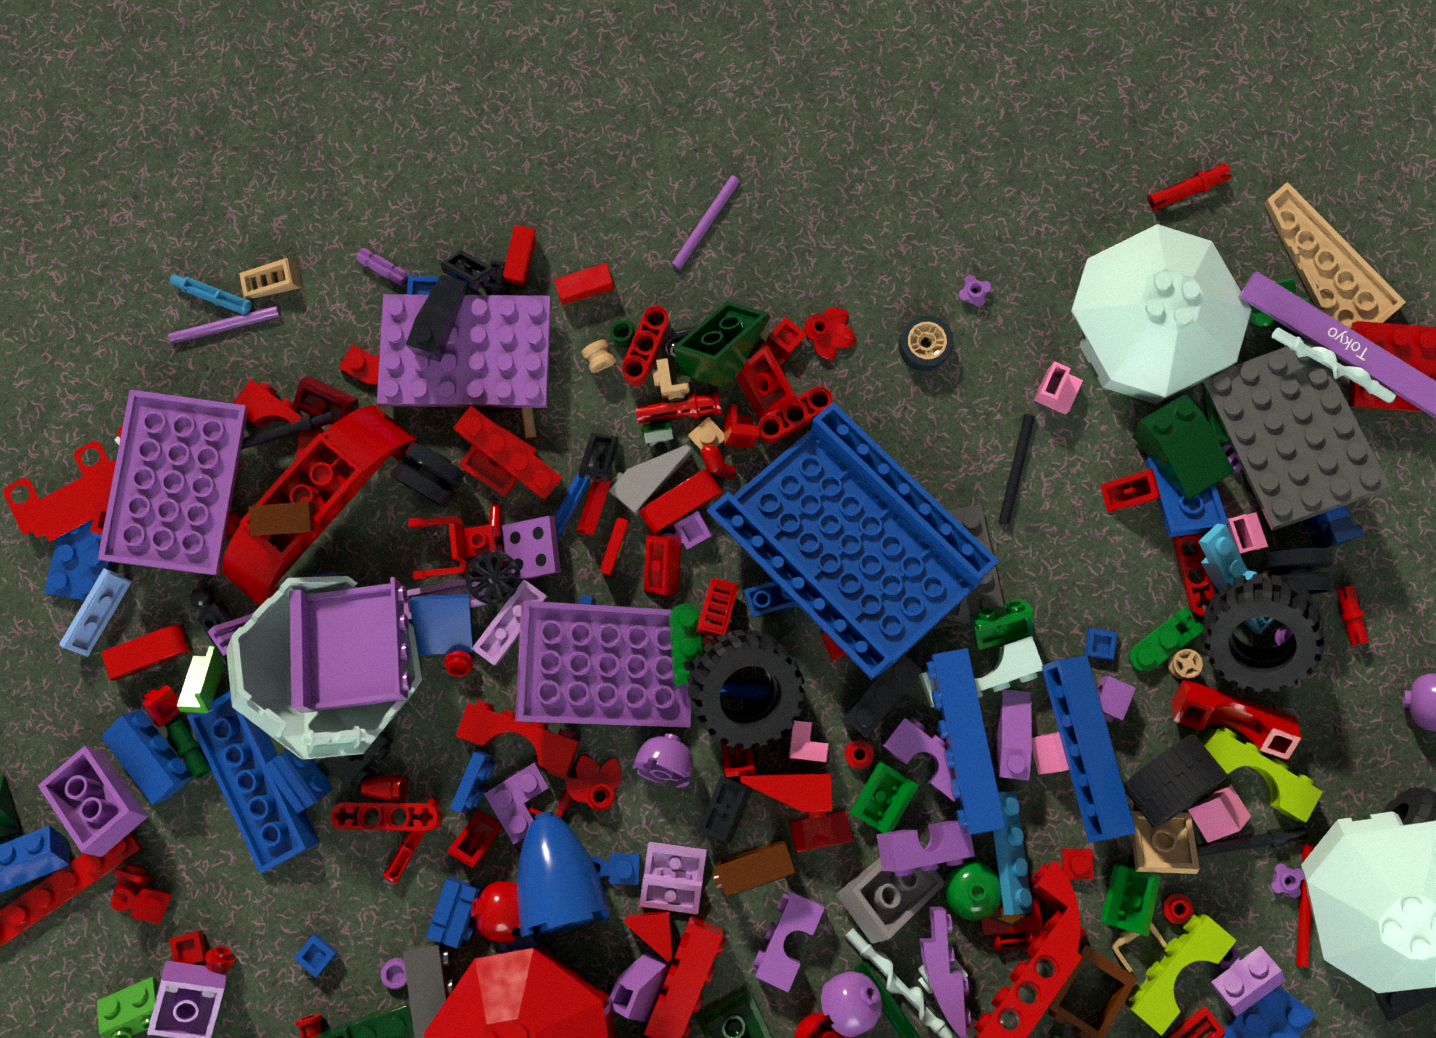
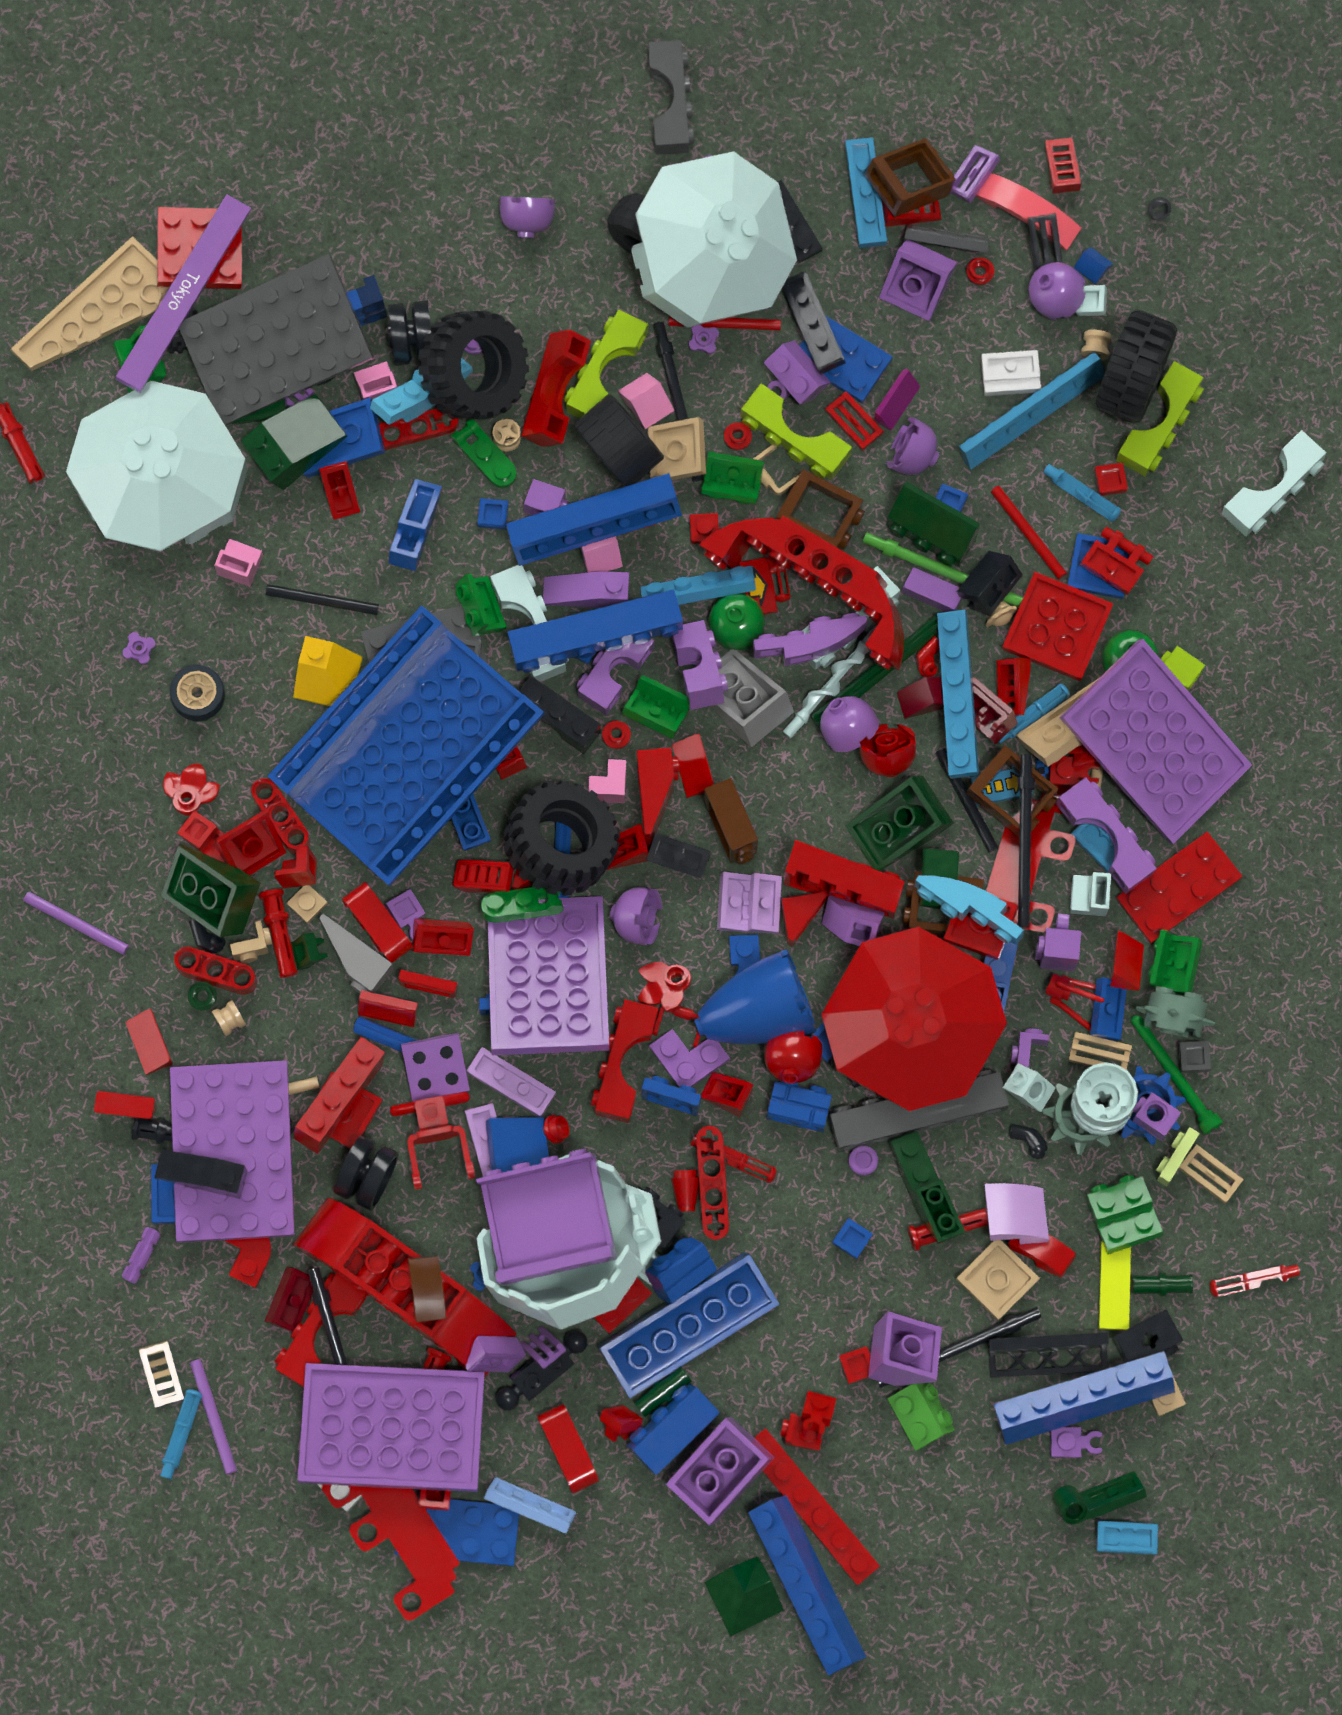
camera: 100 degrees left, 5 degrees down
panel [177,646,224,713] -> none
red plate [204,946,236,973] -> none
black tile [440,250,498,290] -> none
black wheel [465,550,521,604] -> none
black tile [579,433,619,482] -> none
red arm [701,444,736,480] -> none
medium lavender arch [752,889,825,992] -> none
light aqua piece [1272,328,1396,403] -> none
red pin [1336,585,1370,645] -> none
none -> yellow slope [293,636,363,707]
none -> blue slope [389,479,442,571]
none -> medium lavender slope [466,1336,526,1372]
none -> tile [782,271,846,375]

